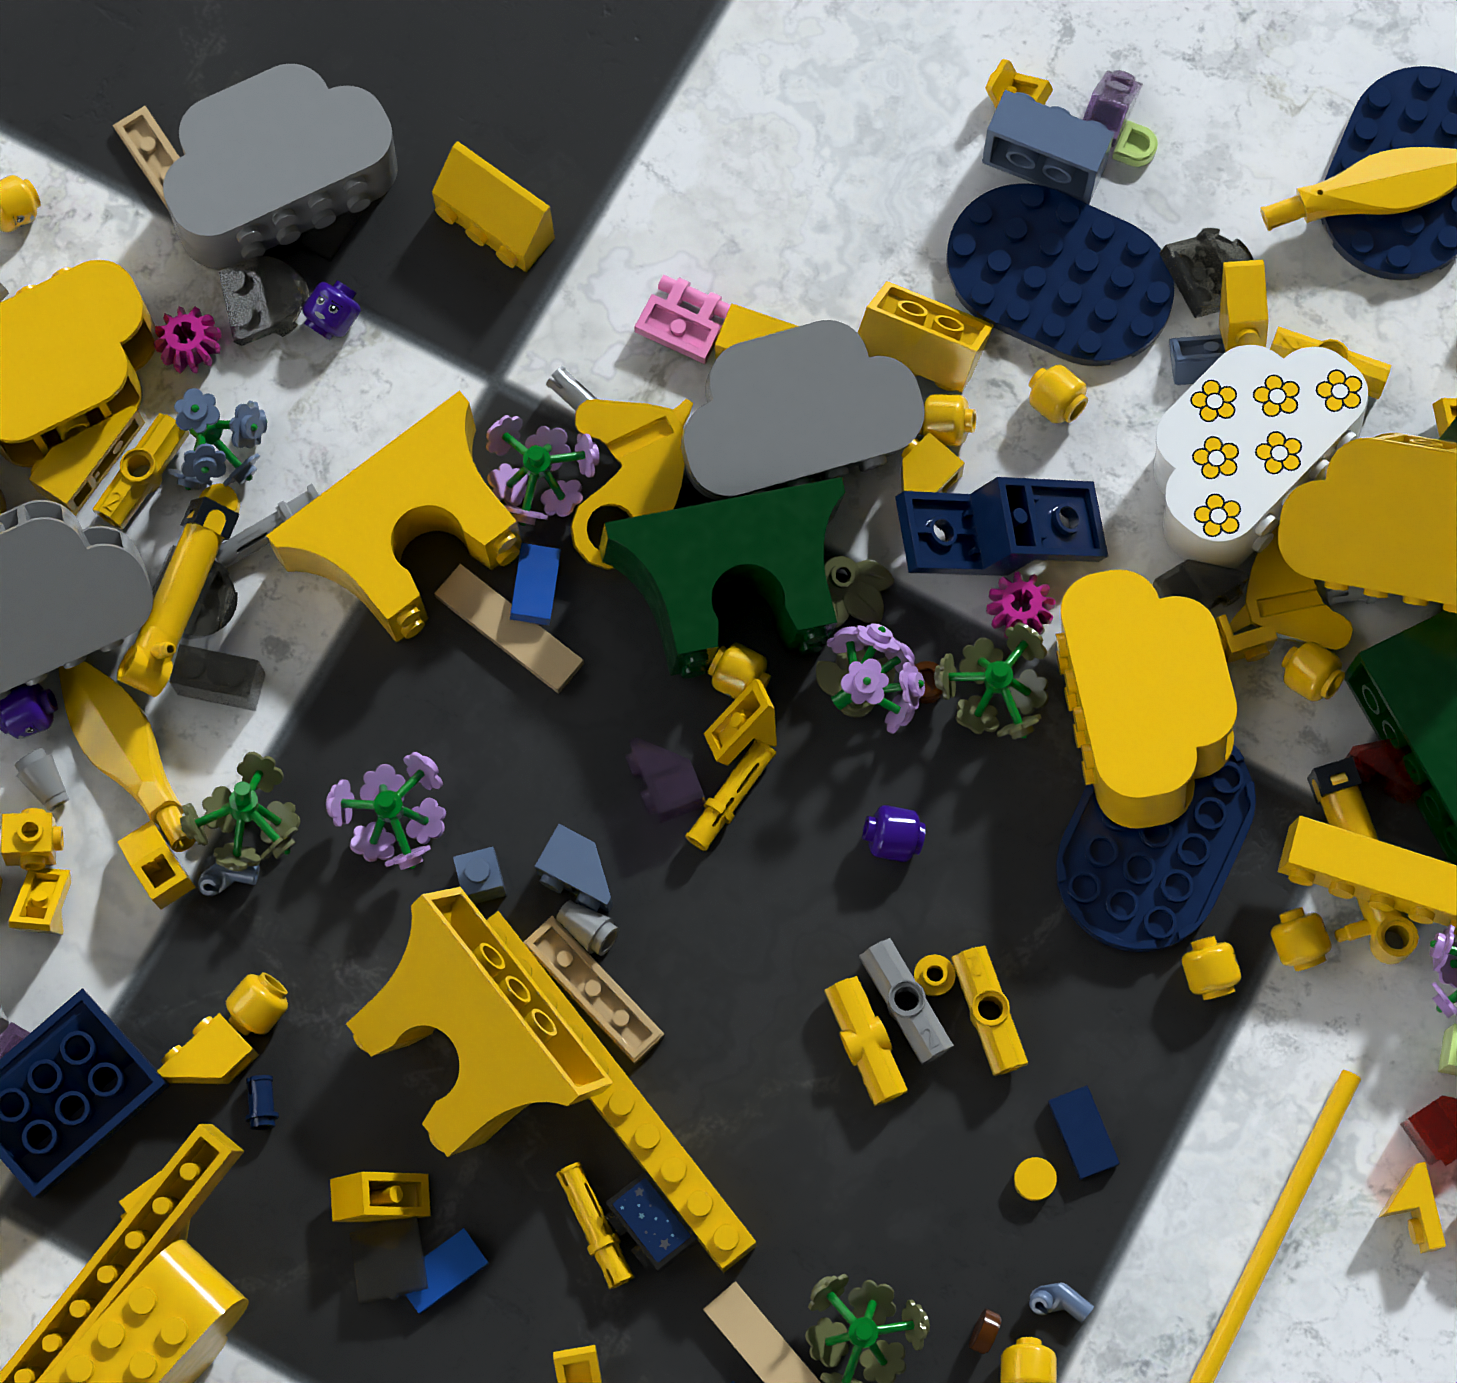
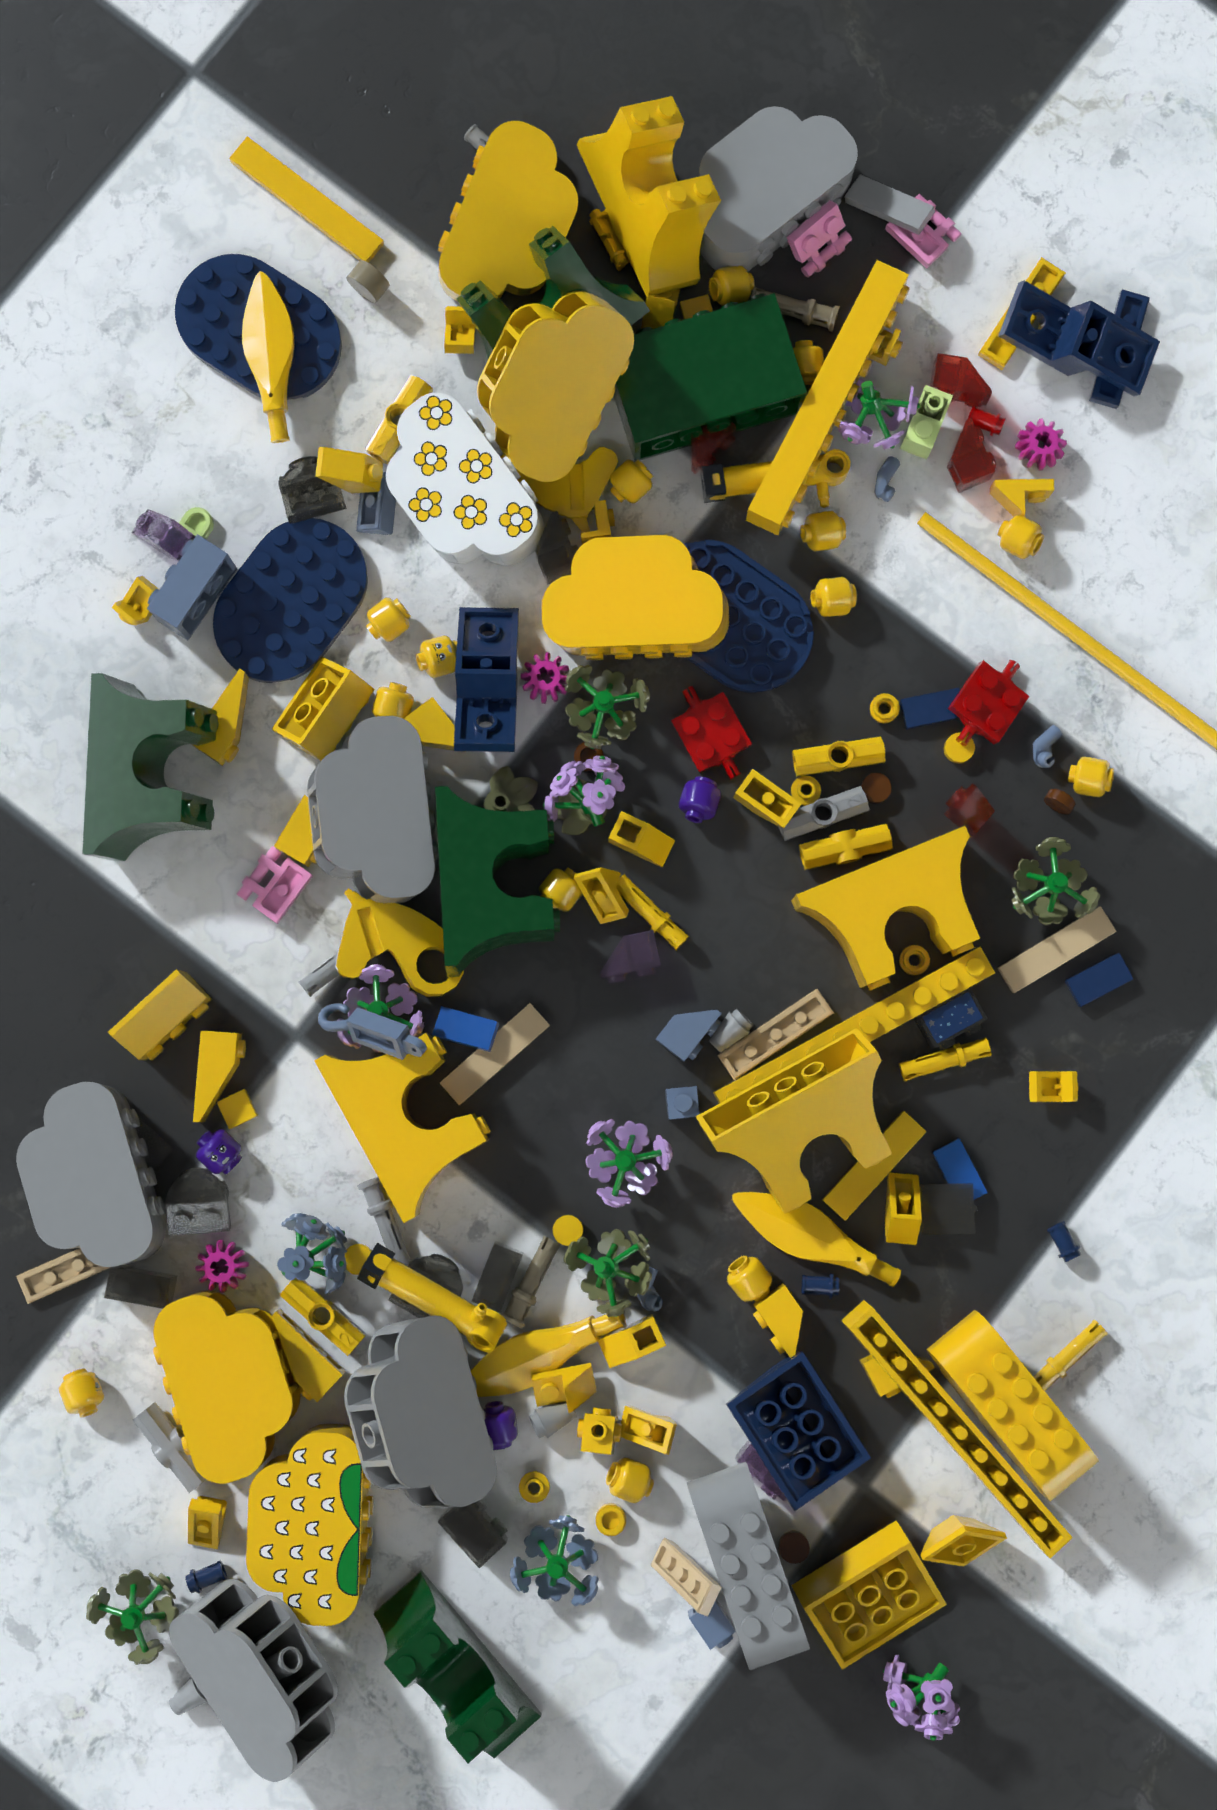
camera: 85 degrees left, 10 degrees up
none -> dark green piece [82,673,219,861]
none -> clear smoke brick [104,1266,178,1309]
none -> yellow slope [191,669,249,766]
none -> yellow slope [193,1031,246,1123]
none -> yellow tile [217,1089,258,1130]
none -> sand blue piece [318,1003,427,1060]
none -> yellow head [416,635,457,678]
none -> dark tan pin [500,1236,561,1329]
none -> yellow slope [531,1363,597,1413]
none -> yellow tile [553,1215,583,1246]
none -> yellow slope [608,811,675,868]
none -> red plate [671,686,752,780]
none -> yellow animal [732,1192,901,1287]
none -> yellow slope [733,769,802,829]
none -> yellow piece [791,826,980,991]
none -> yellow tile [822,1111,927,1221]
none -> reddish brown tile [861,773,891,804]
none -> yellow plate [870,693,900,723]
none -> sand blue arm [874,456,900,502]
none -> yellow plate [899,945,930,975]
none -> clear red slope [944,783,995,837]
none -> red plate [948,660,1030,746]
none -> yellow head [997,515,1044,559]

